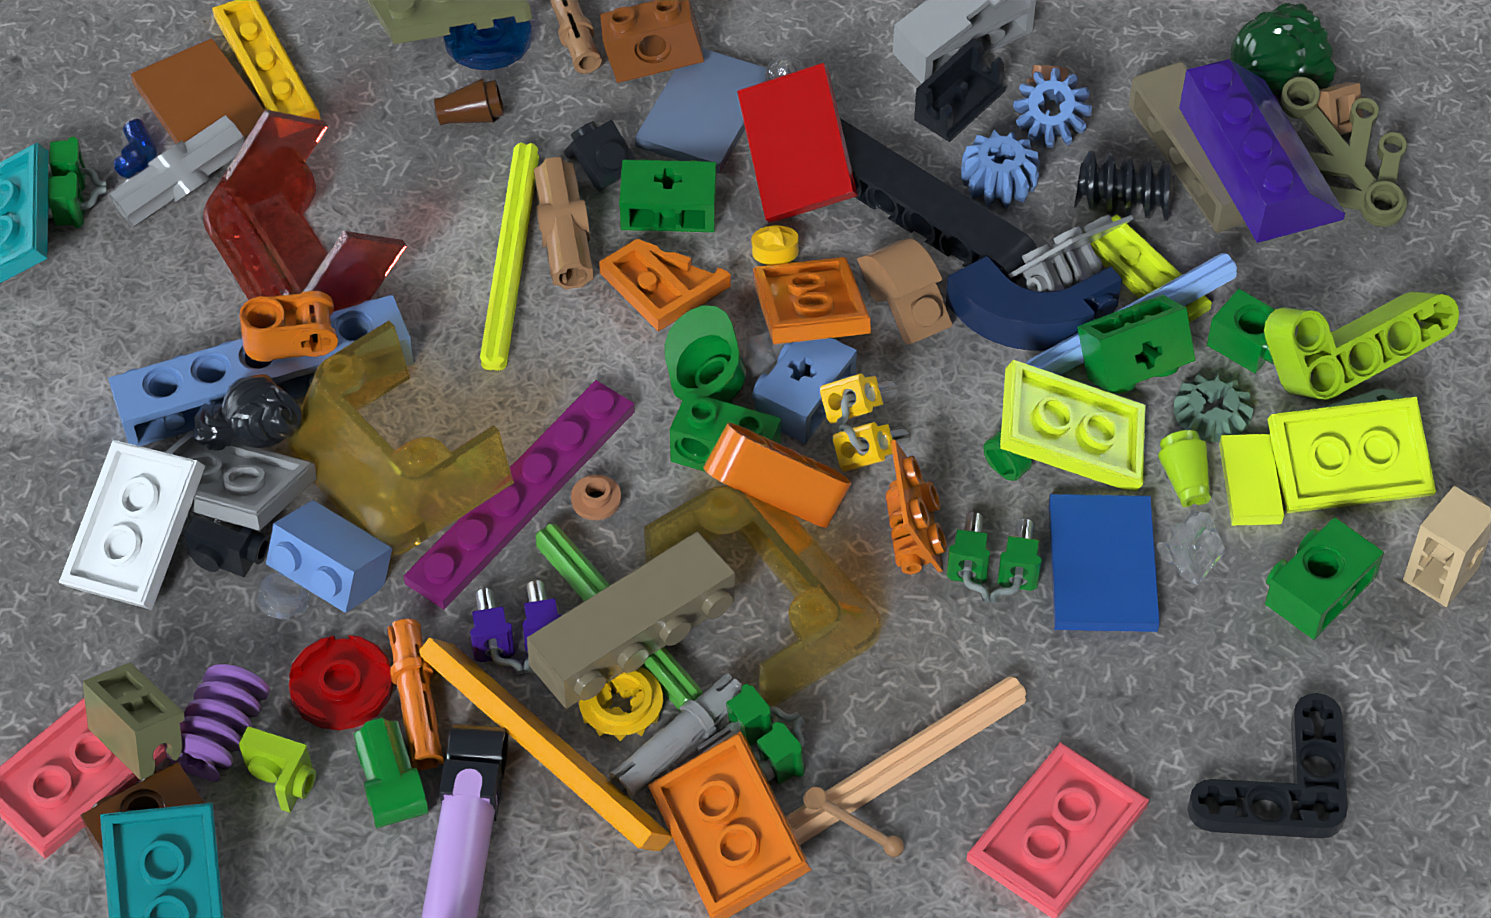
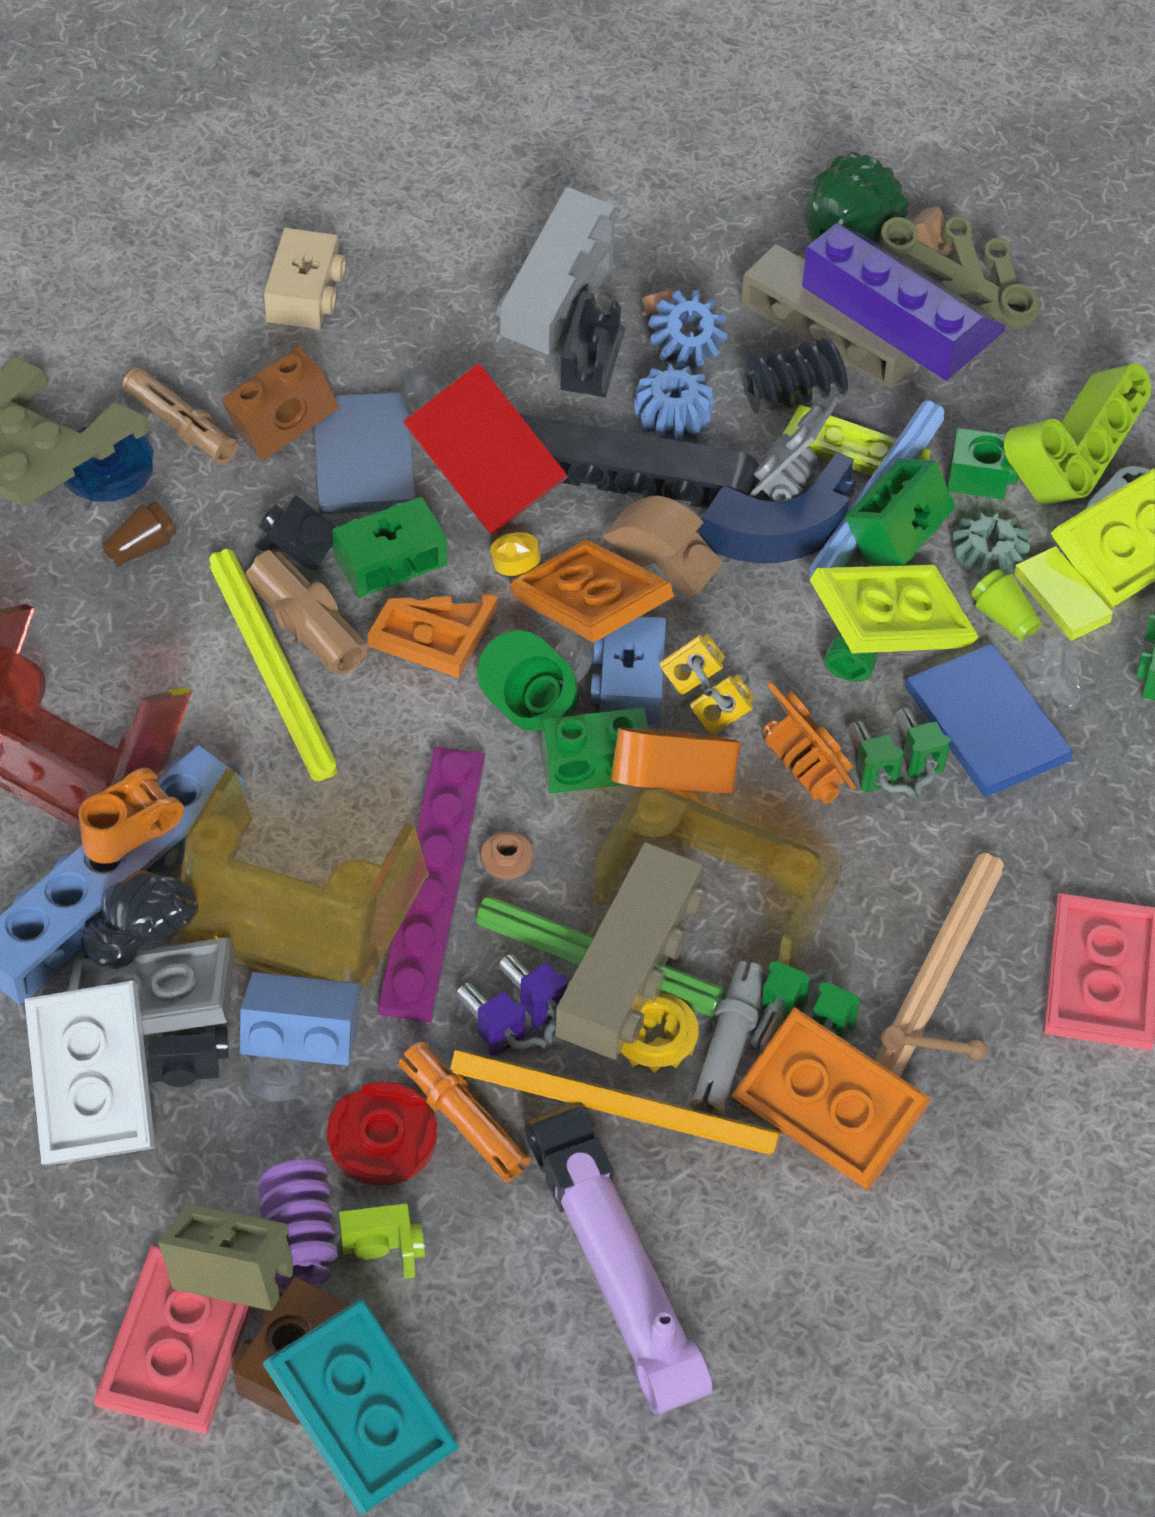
camera: 30 degrees left, 0 degrees up
green piece [353,718,429,829] -> none

